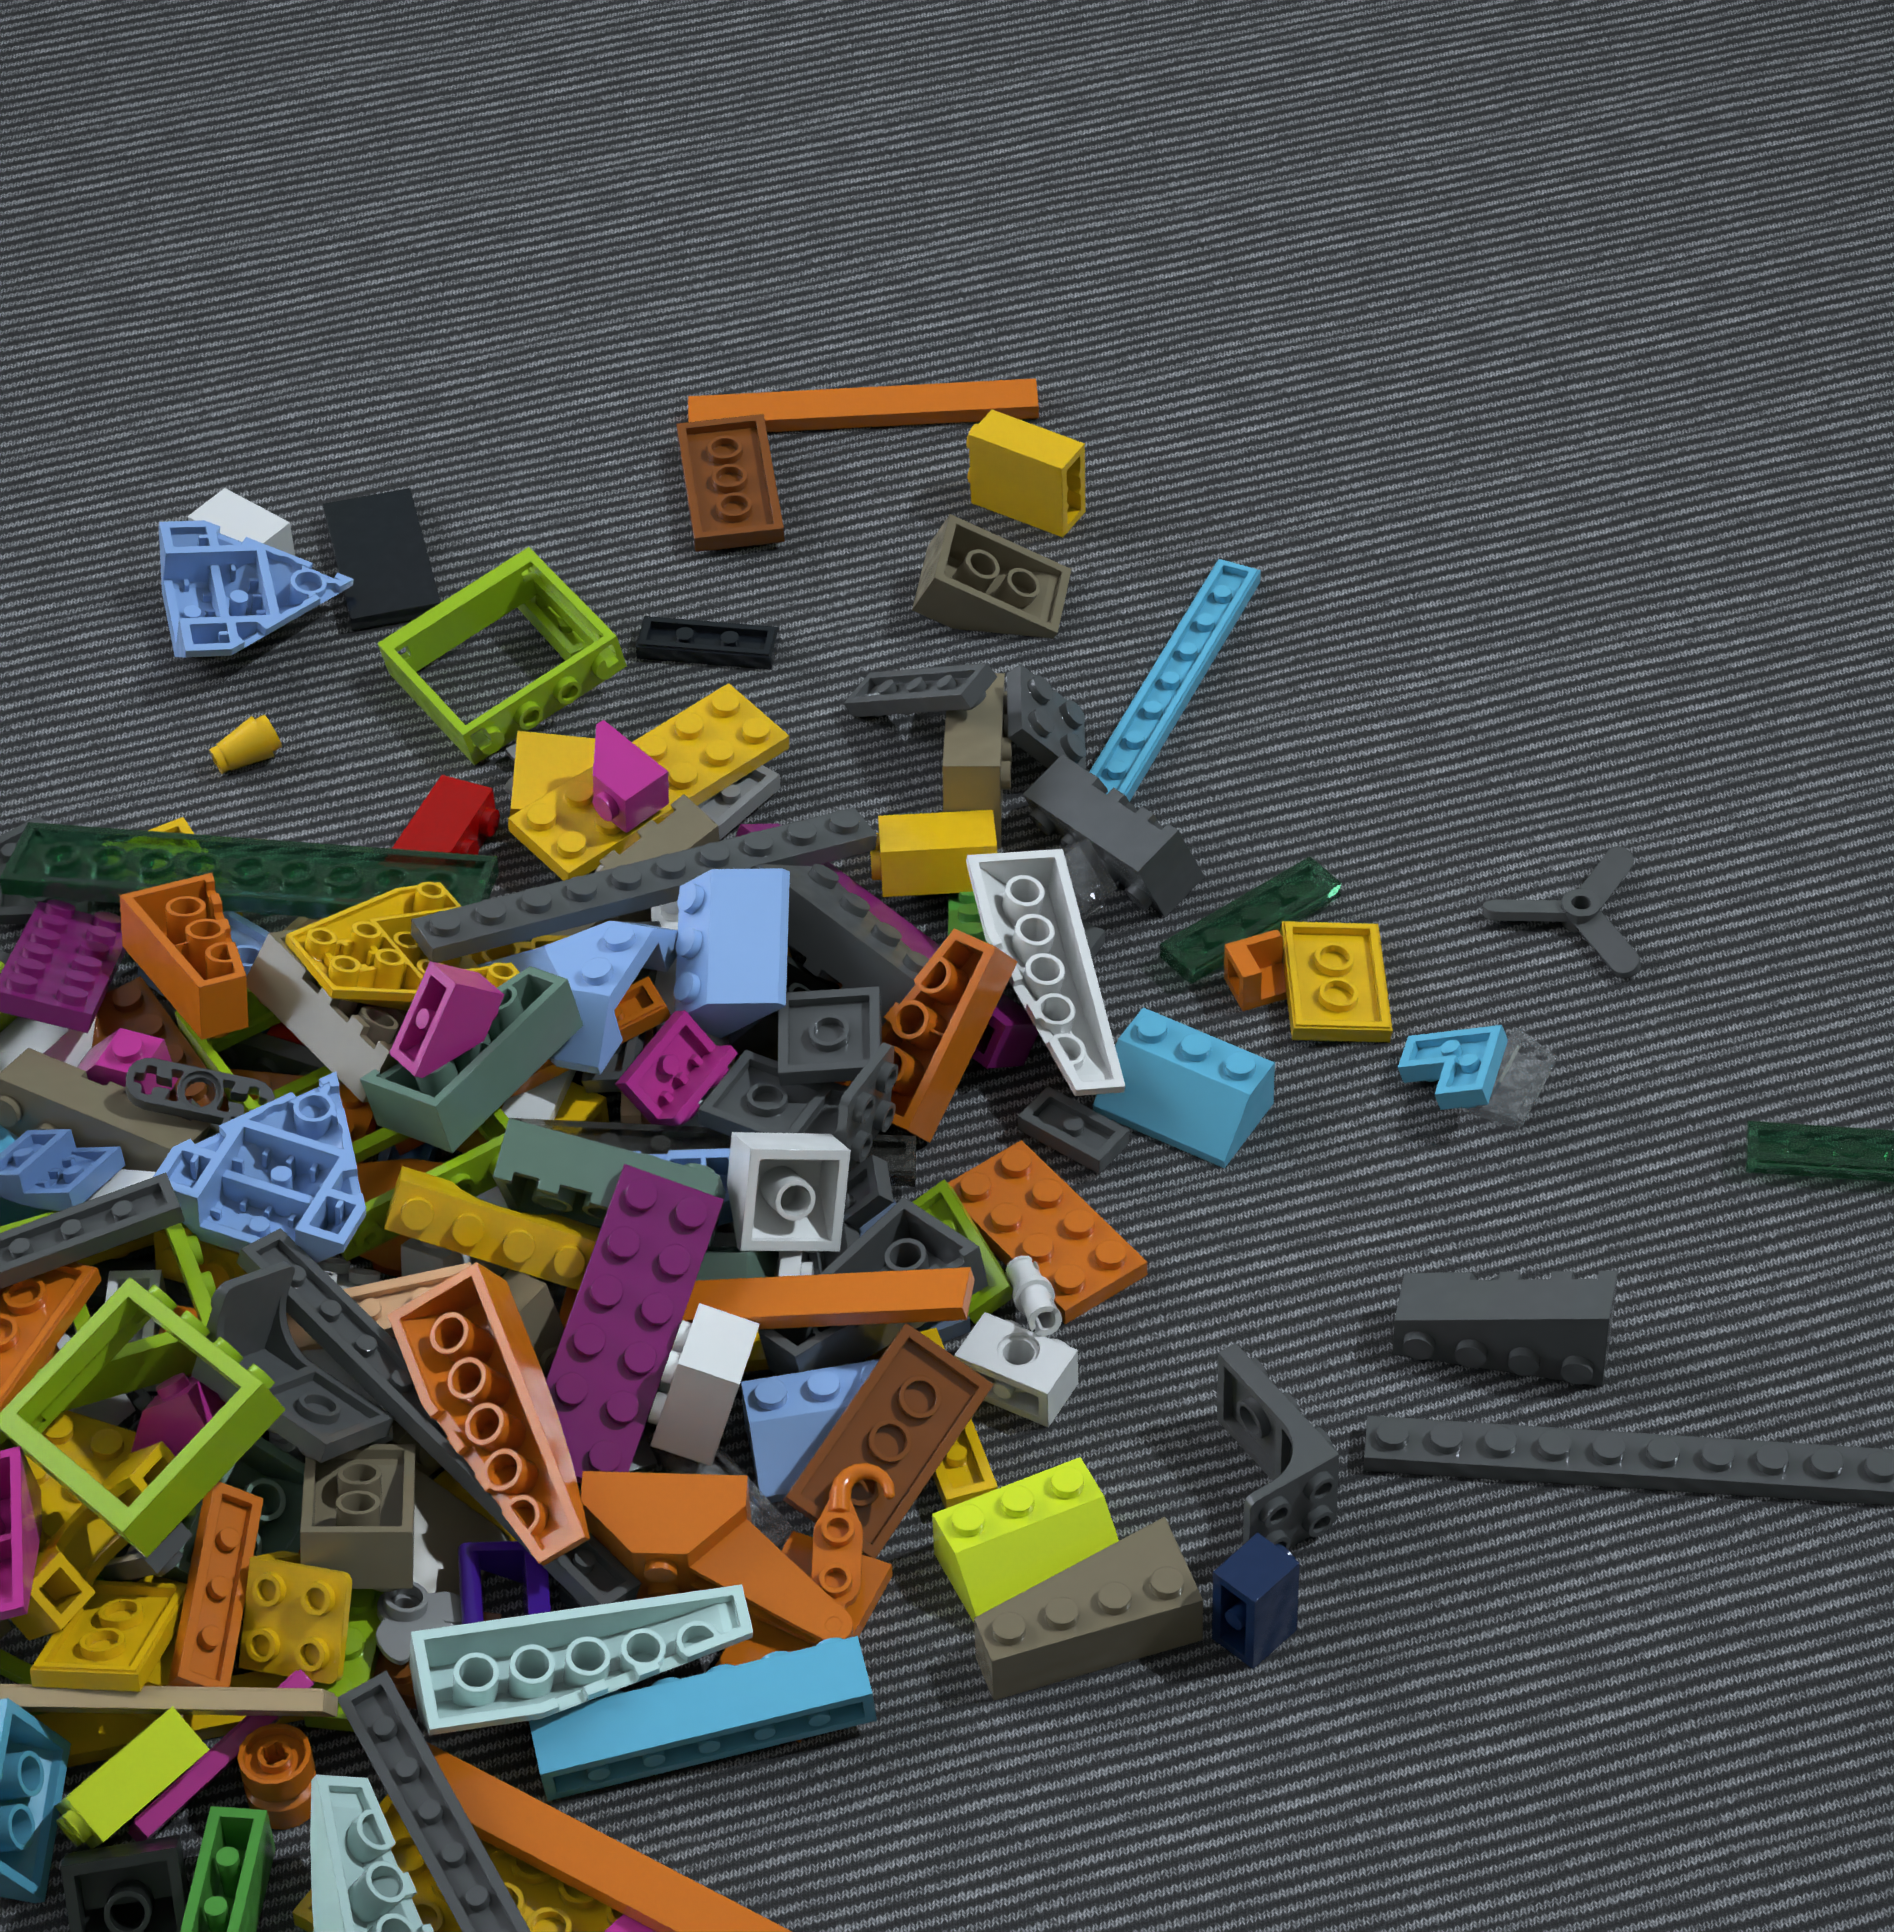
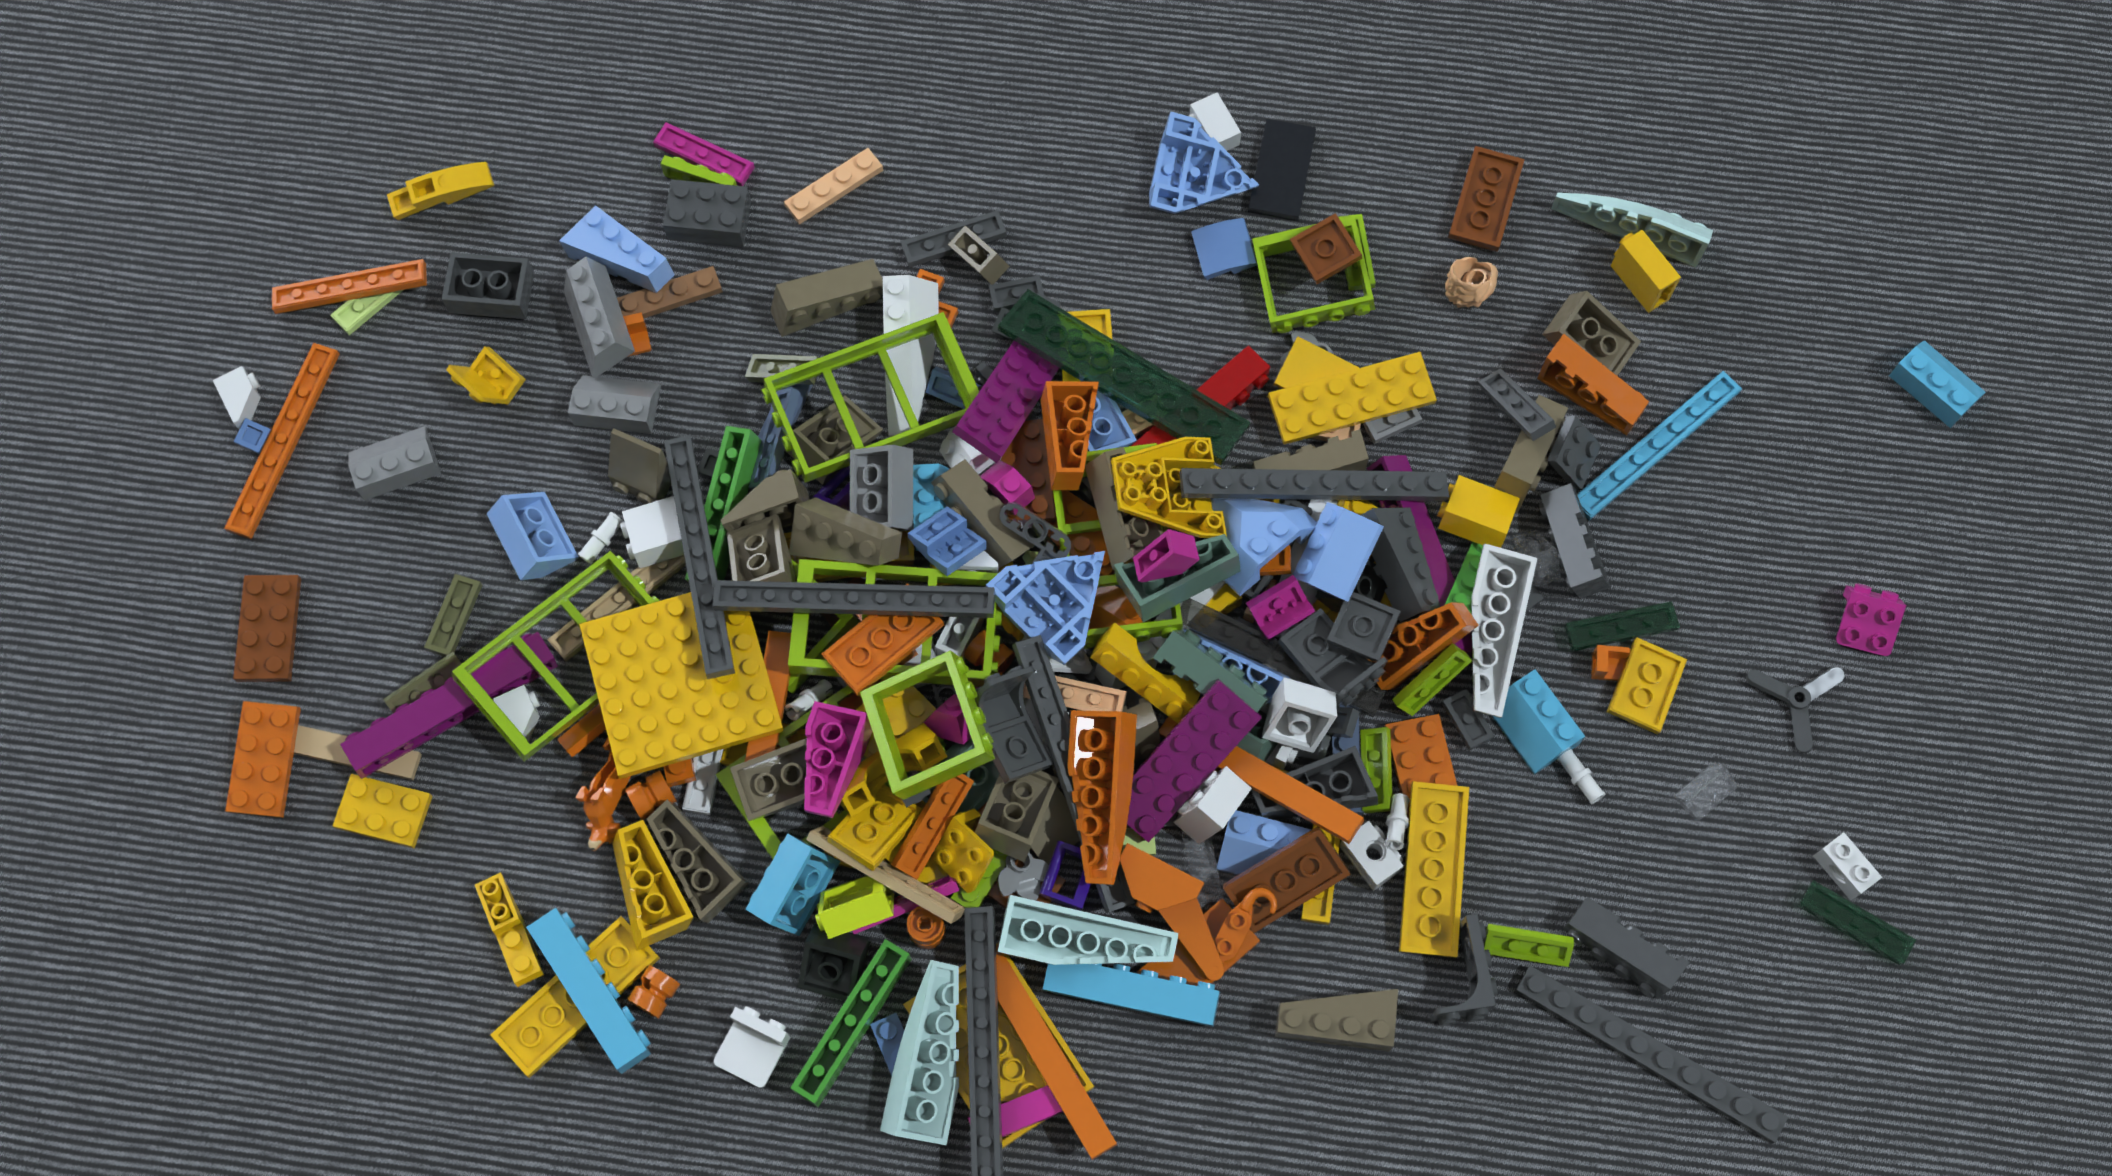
camera: 25 degrees right, 25 degrees up
yellow cone [209,715,282,774] -> none
dark pink slope [593,720,669,833] -> none
black tile [636,616,780,670] -> none
orange tile [688,378,1039,432] -> none
neon yellow slope [932,1457,1119,1622] -> none
dark blue brick [1212,1532,1300,1669] -> none
medium azure plate [1398,1025,1508,1110] -> none
none -> medium blue slope [1191,218,1258,280]
none -> dark orange plate [1290,213,1362,285]
none -> lime plate [1392,643,1472,716]
none -> yellow plate [1399,781,1469,958]
none -> light nougat hair [1445,257,1498,308]
none -> lime plate [1483,924,1574,967]
none -> orange wedge [1537,334,1649,436]
none -> light aqua wedge [1551,193,1713,267]
none -> white pin [1557,749,1606,805]
none -> white brick [1813,833,1882,901]
none -> dark pink bracket [1836,583,1906,656]
none -> medium azure slope [1889,341,1986,428]

